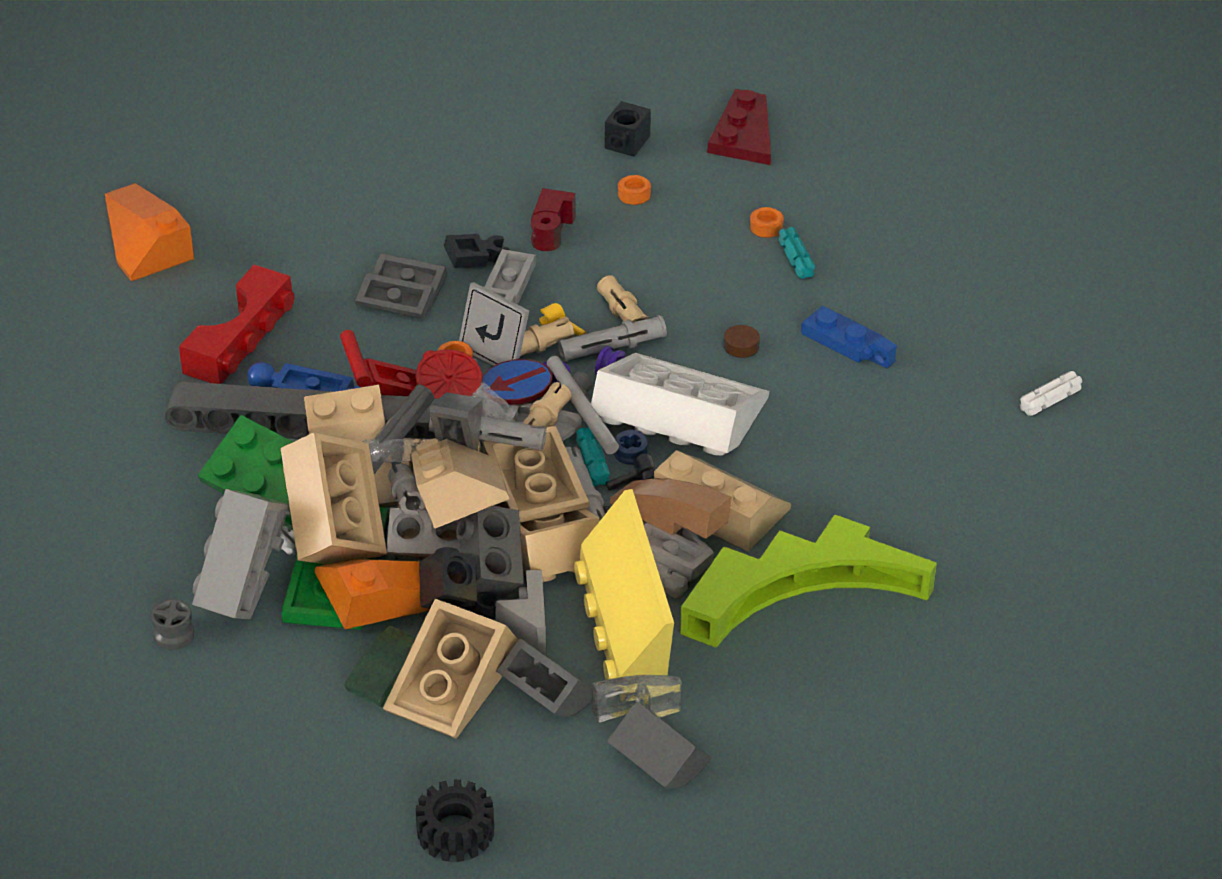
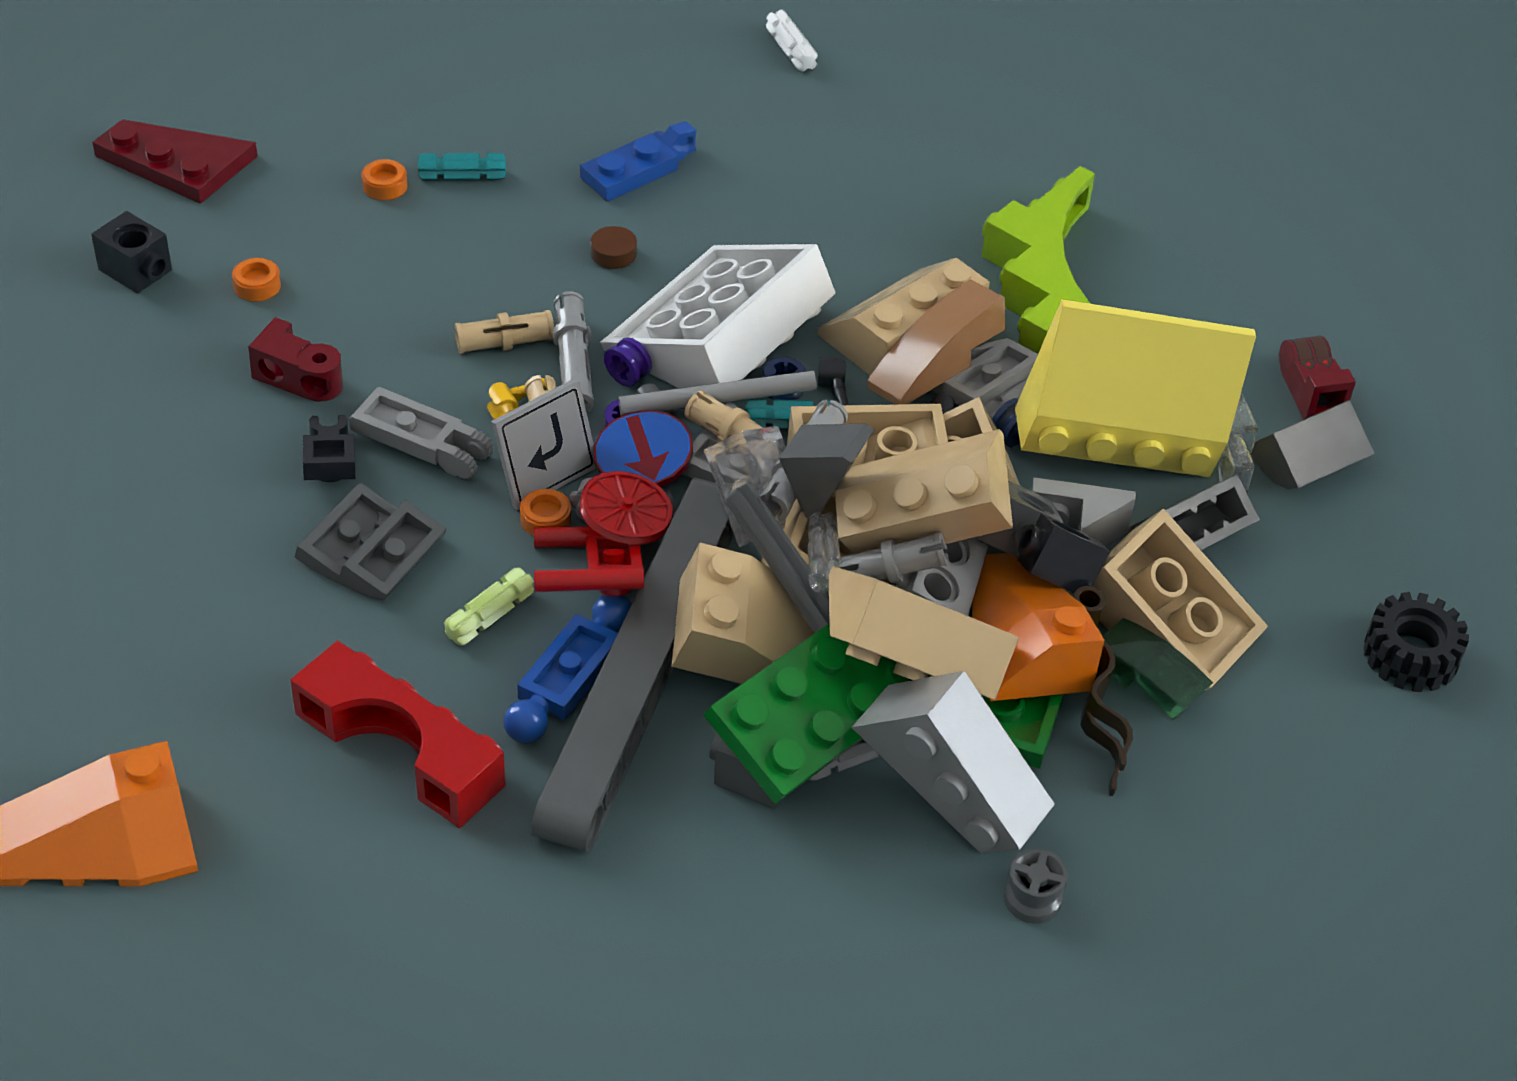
camera: 80 degrees left, 5 degrees up
none -> yellowish green axle [444,567,534,646]
none -> dark brown flag [1073,586,1133,796]
none -> dark red leg [1279,336,1356,420]

